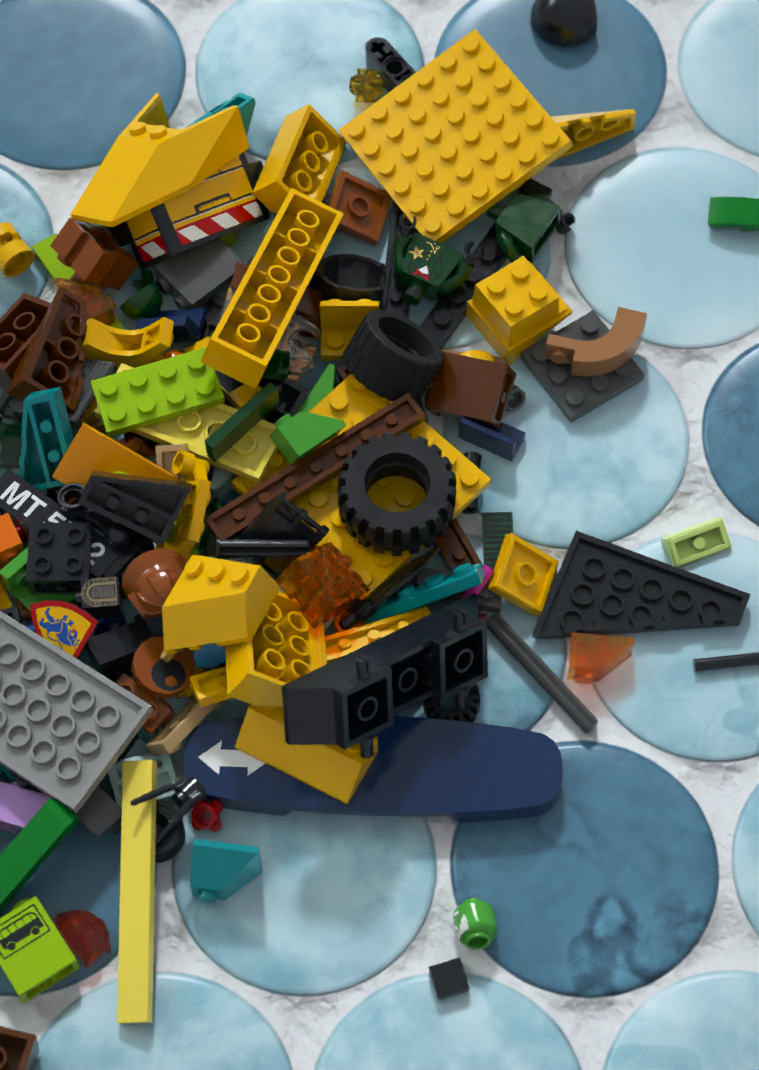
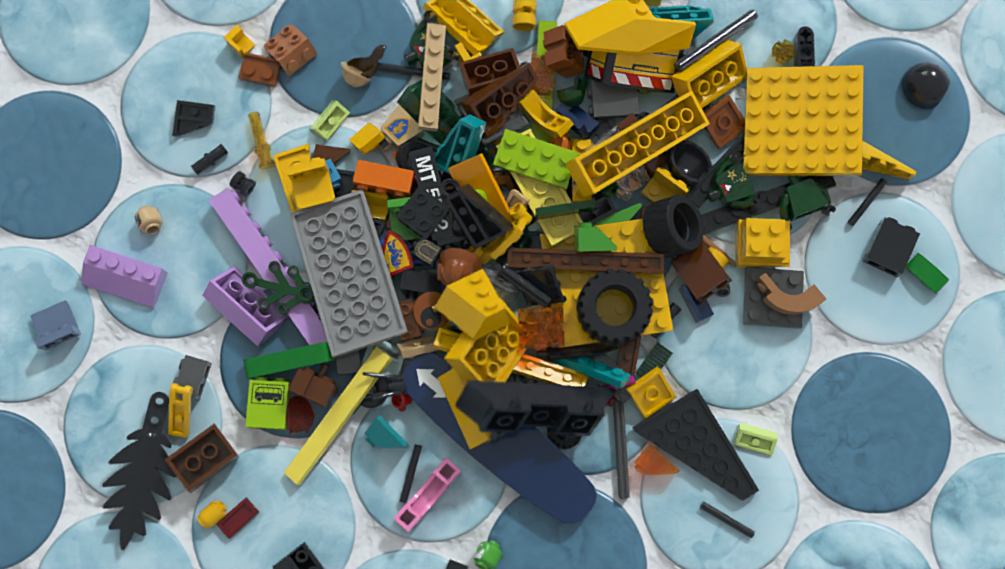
camera: 35 degrees right, 15 degrees up
none -> reddish brown brick [288,363,339,409]
none -> bright pink arch [393,458,462,532]
none -> black bar [399,444,422,503]
none -> black axle [674,10,758,72]
none -> black bar [848,178,887,226]
none -> black panel [862,217,920,278]

